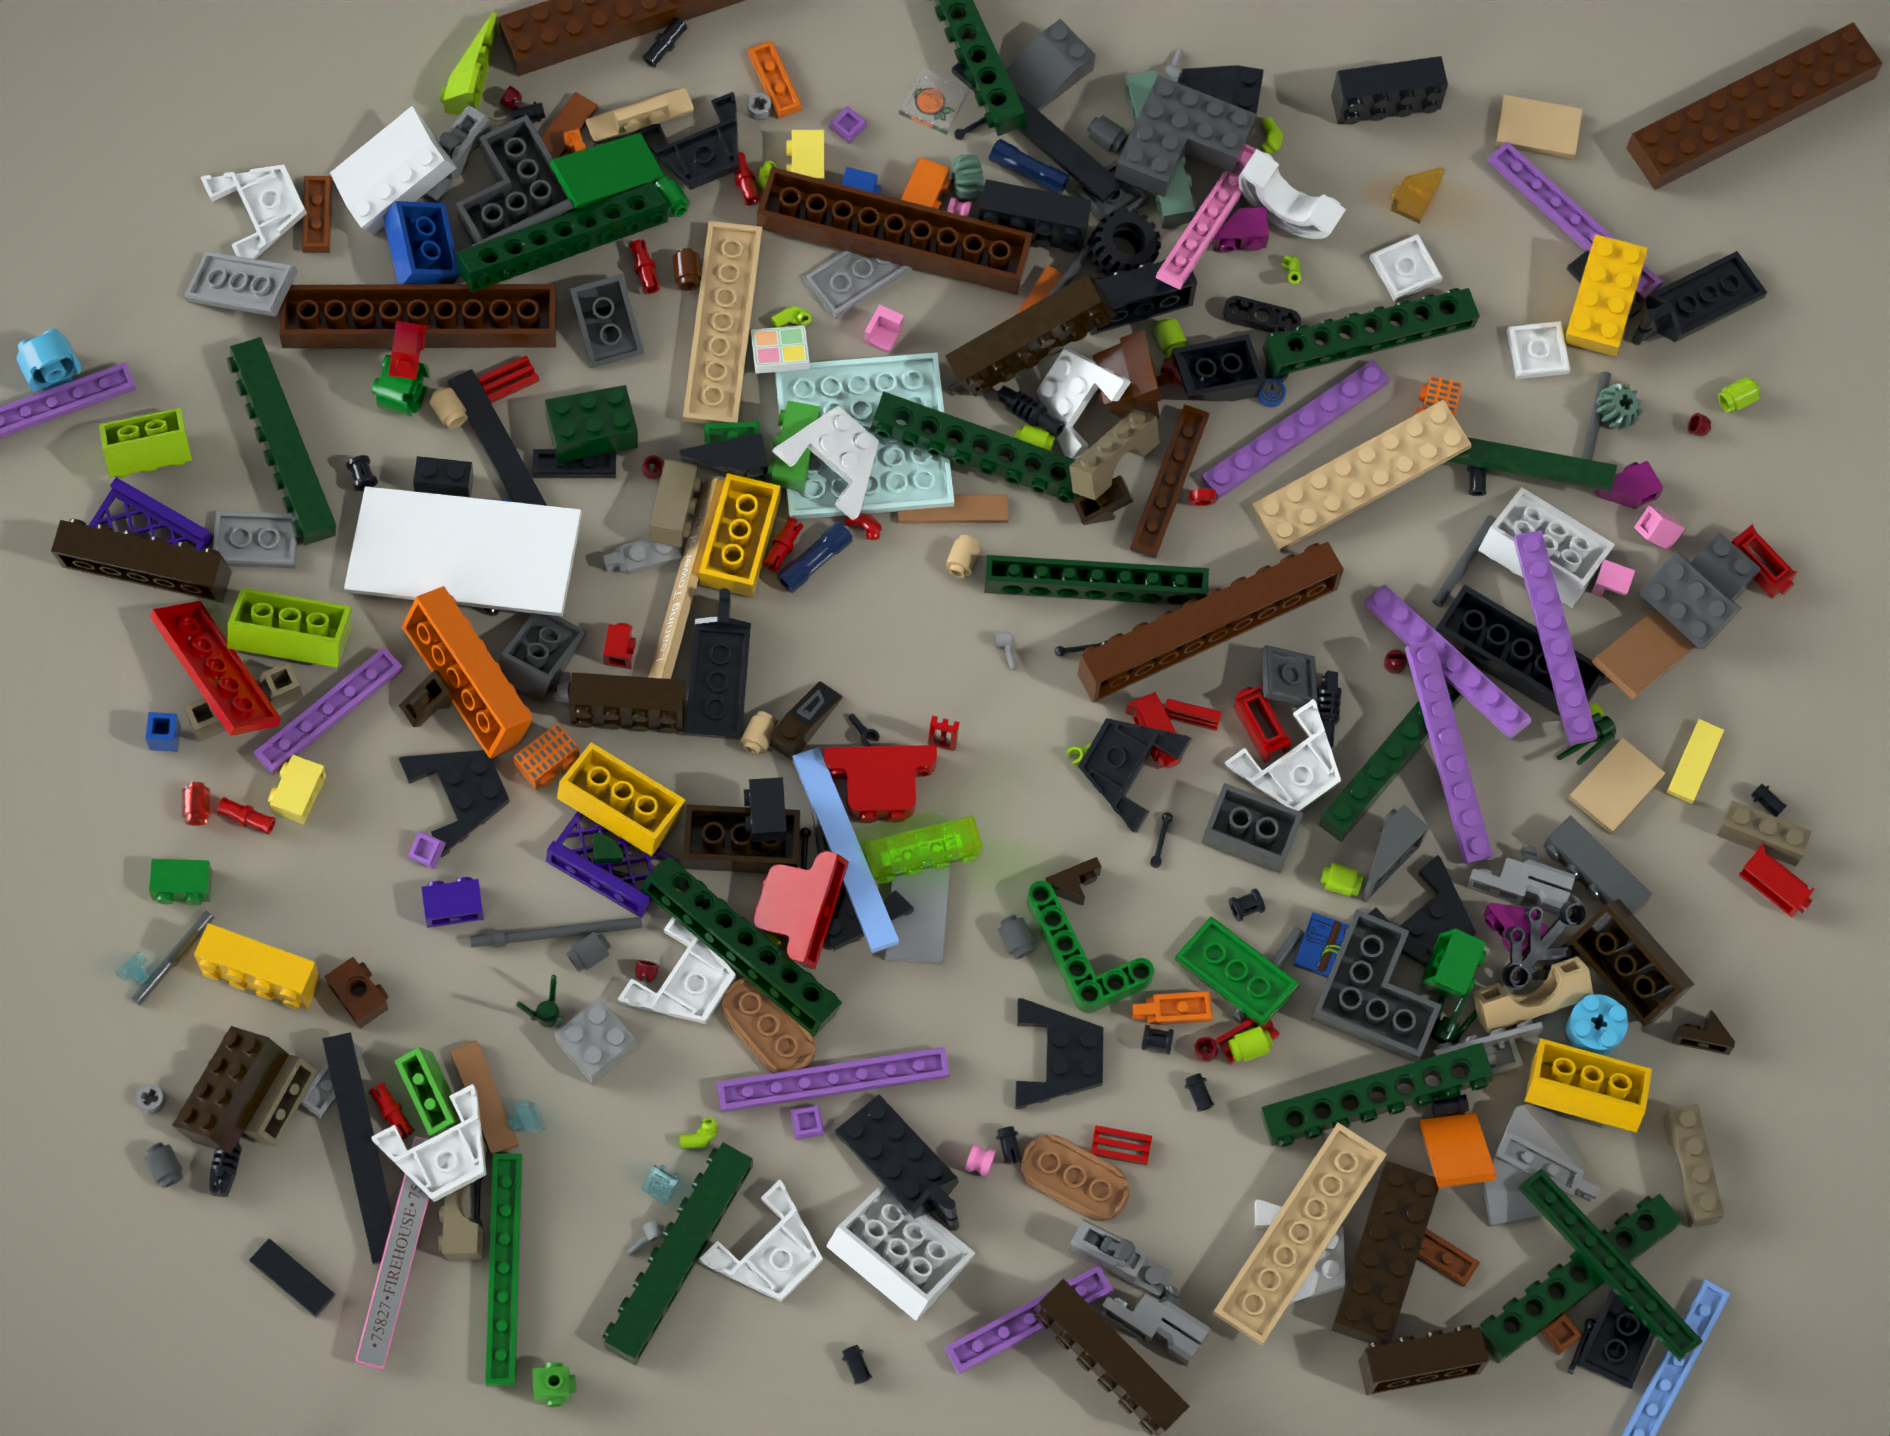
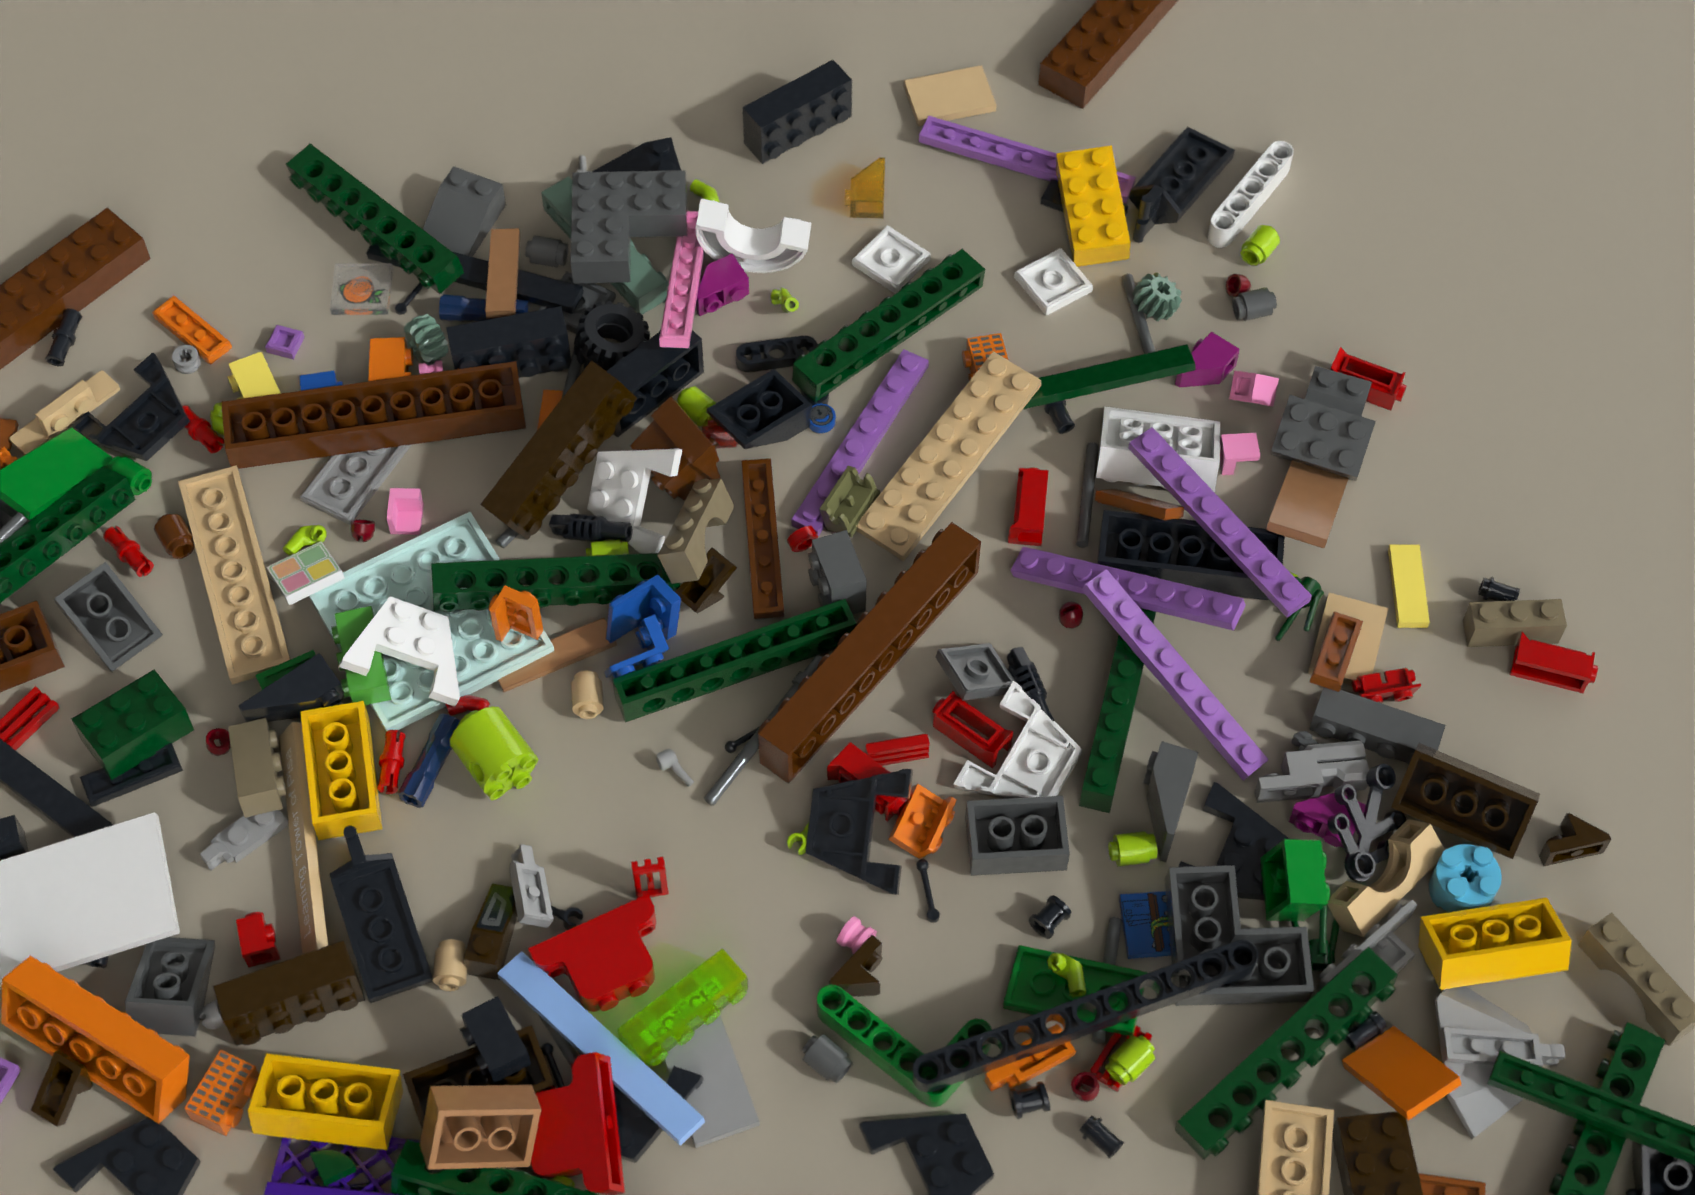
camera: 20 degrees left, 10 degrees down
none -> dark red hinge [350,519,375,542]
none -> medium nougat brick [420,1085,541,1169]
none -> lime cylinder [450,707,539,800]
none -> medium nougat tile [485,228,520,319]
none -> orange bracket [489,585,544,642]
none -> light grey hinge [509,844,553,928]
none -> blue bracket [604,614,669,678]
none -> blue bracket [606,575,681,643]
none -> dark grey bar [704,654,823,806]
none -> dark grey brick [808,530,867,614]
none -> olive hinge [819,465,880,537]
none -> bright pink wheel [837,916,877,955]
none -> orange bracket [888,784,957,859]
none -> black beam [912,940,1259,1093]
none -> red window [1008,467,1049,546]
none -> lime arm [1047,953,1086,997]
none -> dark orange tile [1095,489,1185,520]
none -> white beam [1207,141,1294,248]
none -> dark grey brick [1232,287,1277,321]
none -> dark orange tile [1309,611,1363,692]
none -> red hinge [1352,667,1421,703]

